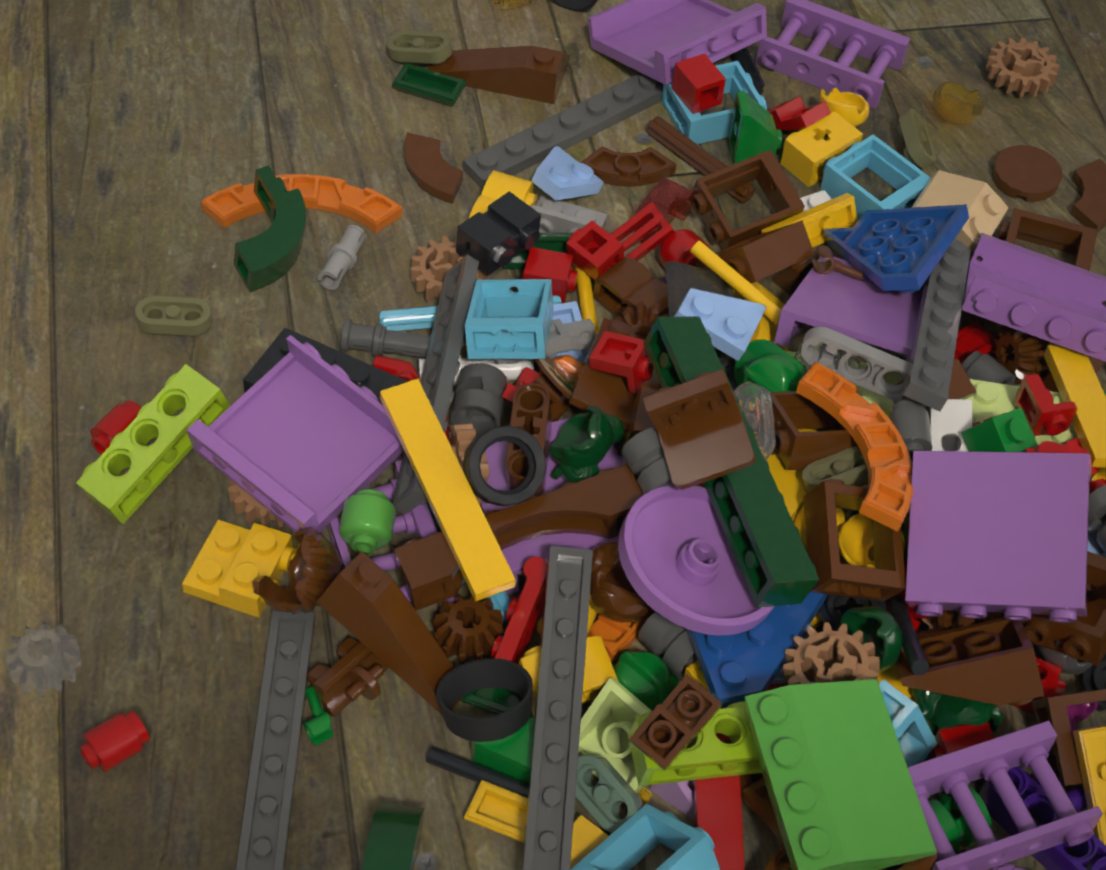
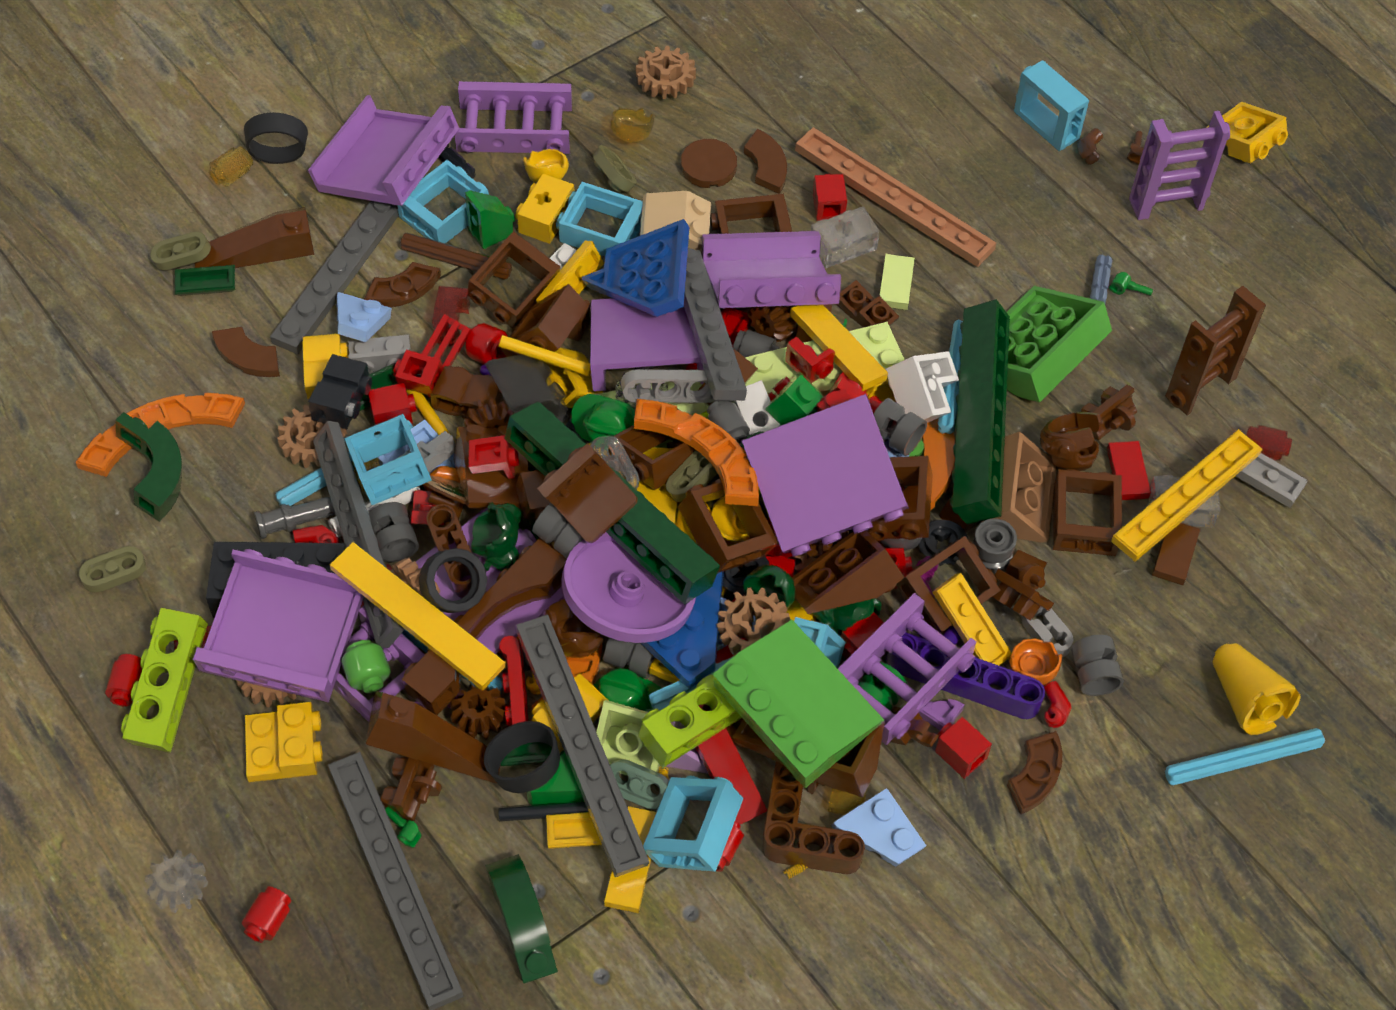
camera: 25 degrees left, 5 degrees up
reddish brown hair [252,526,343,614] -> none
light grey pin [317,225,367,290] -> none
reddish brown slope [629,675,723,771] -> none
red brick [672,53,726,114] -> none
light blue wing [674,288,766,361] -> none
red slope [768,96,831,130] -> none
reddish brown hand [812,246,864,281] -> none
black bar [887,597,929,675] -> none

